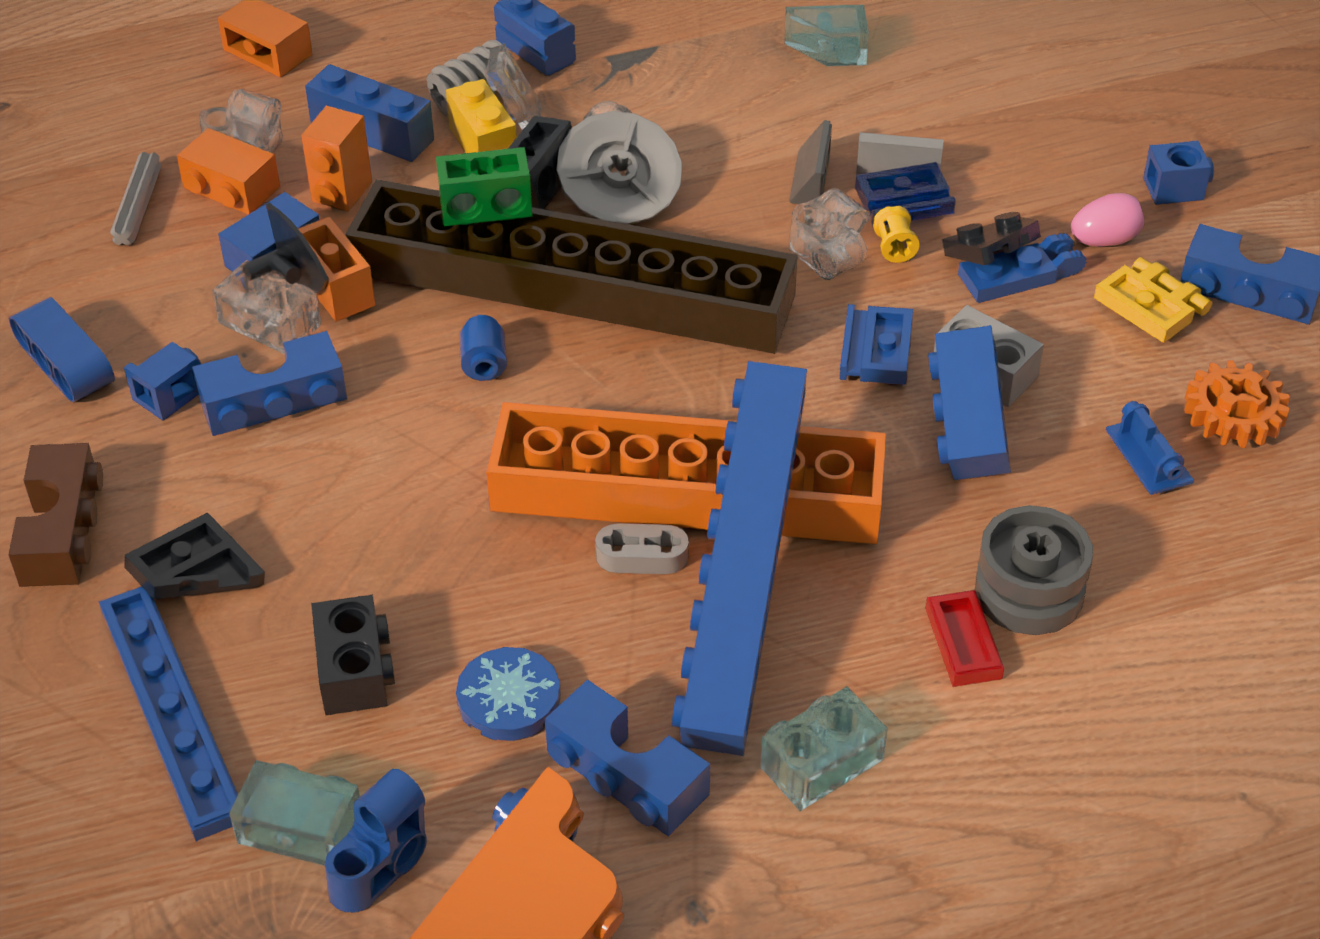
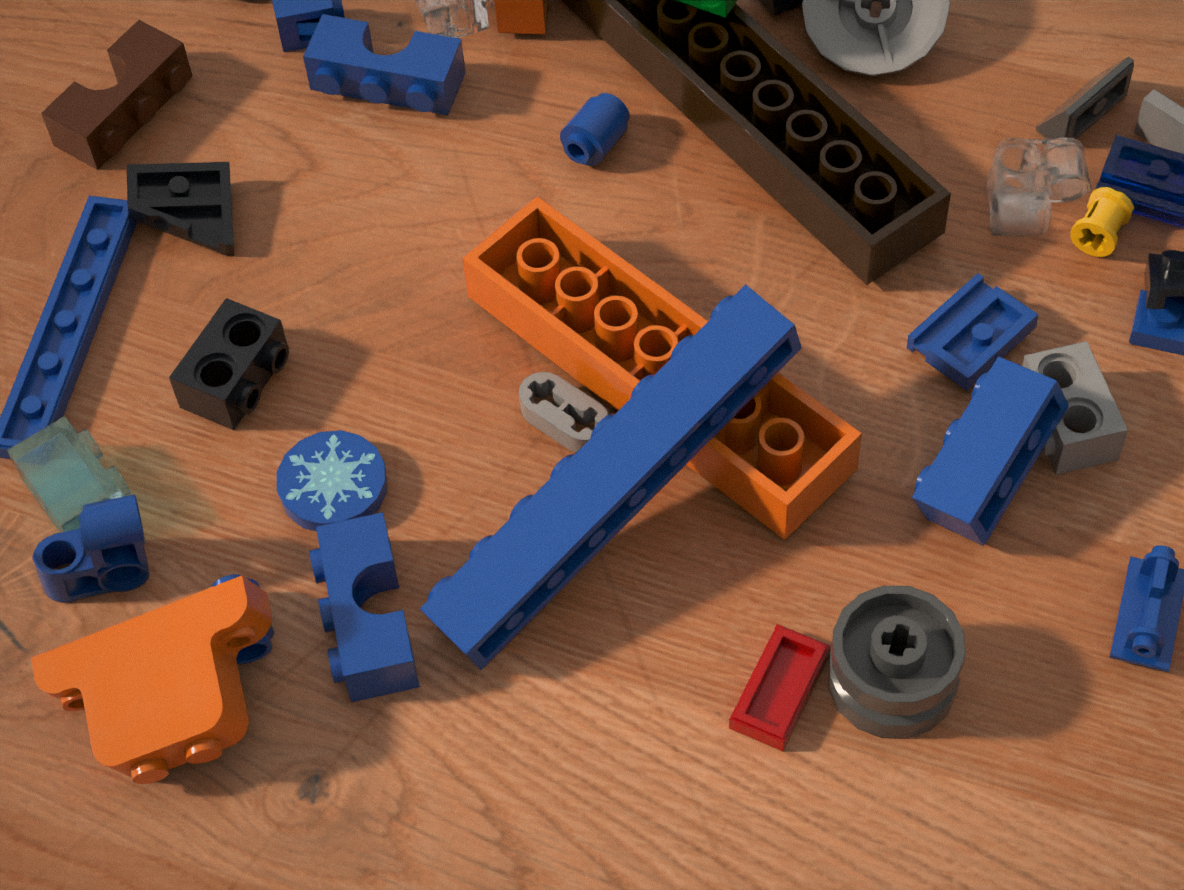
camera: 40 degrees right, 10 degrees up
clear light blue brick [761,686,888,811] -> none

